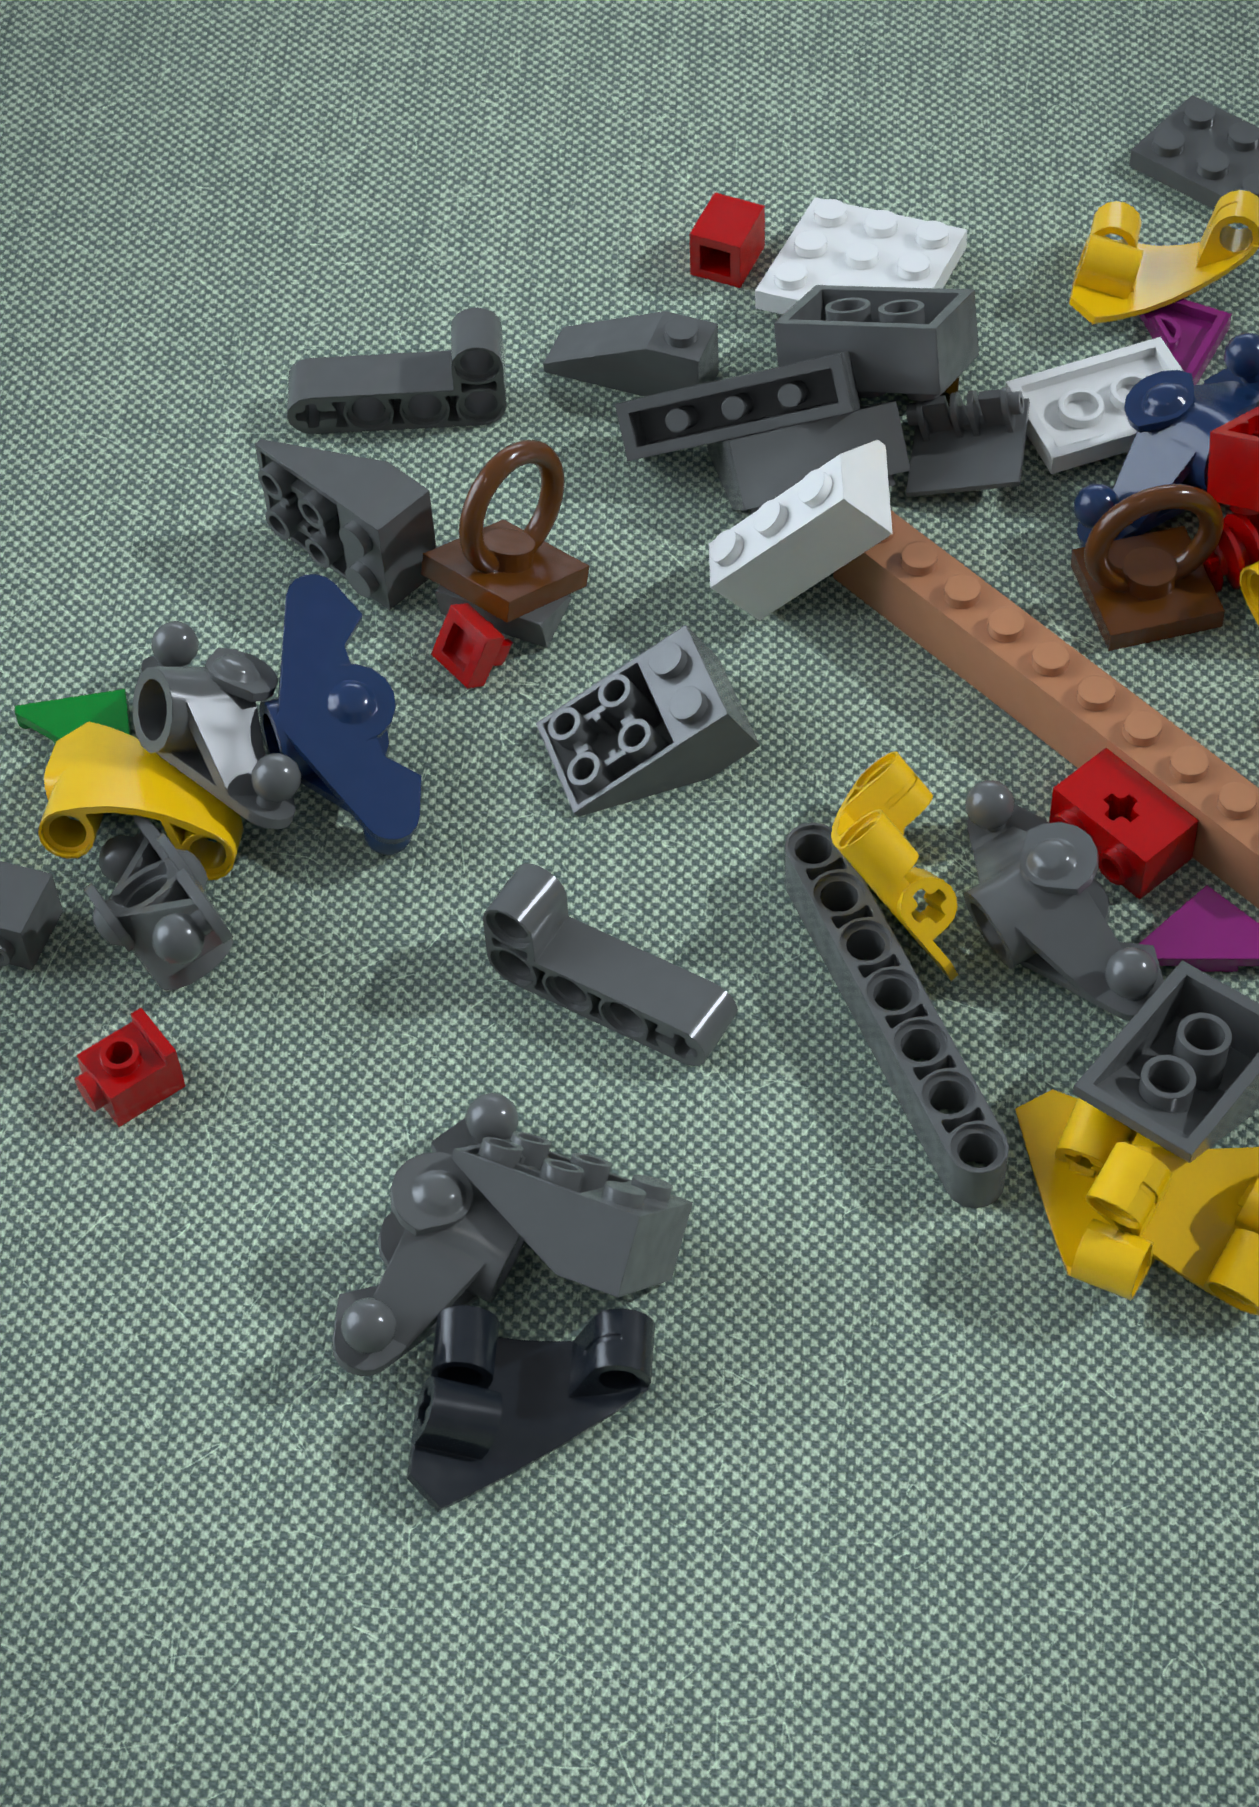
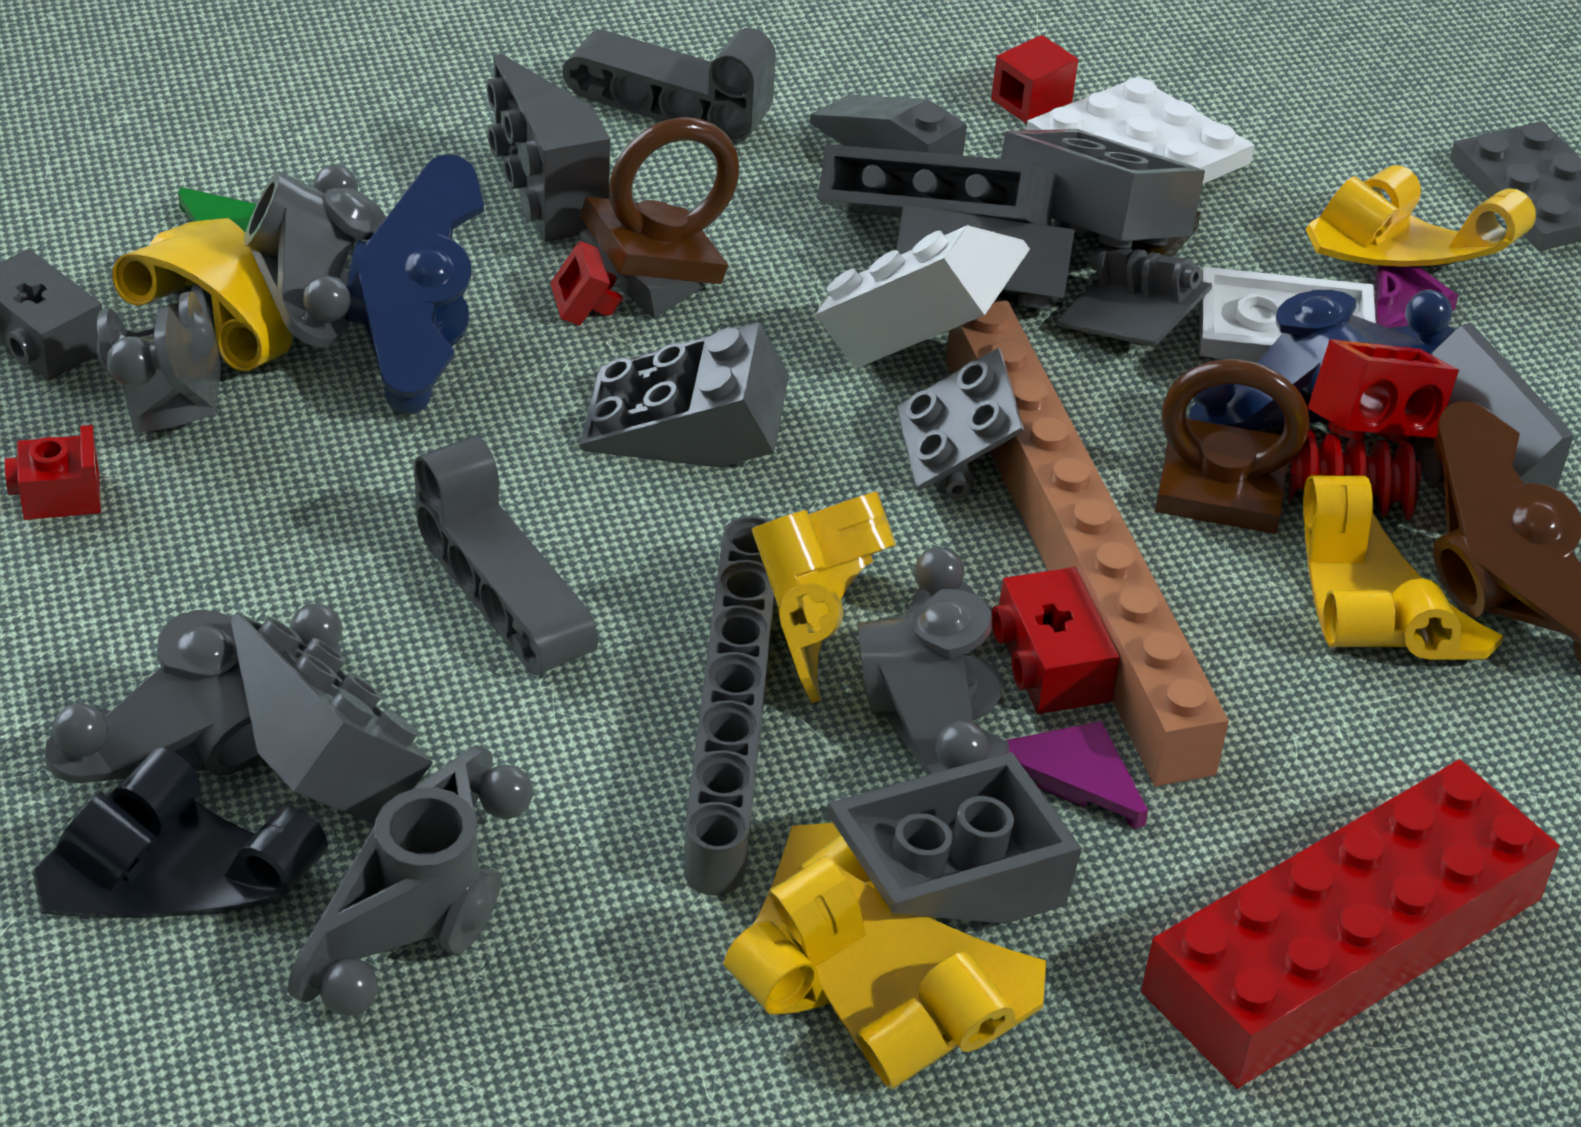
camera: 20 degrees right, 10 degrees down
none -> dark grey piece [288,745,533,1016]
none -> dark grey hinge [897,347,1024,499]

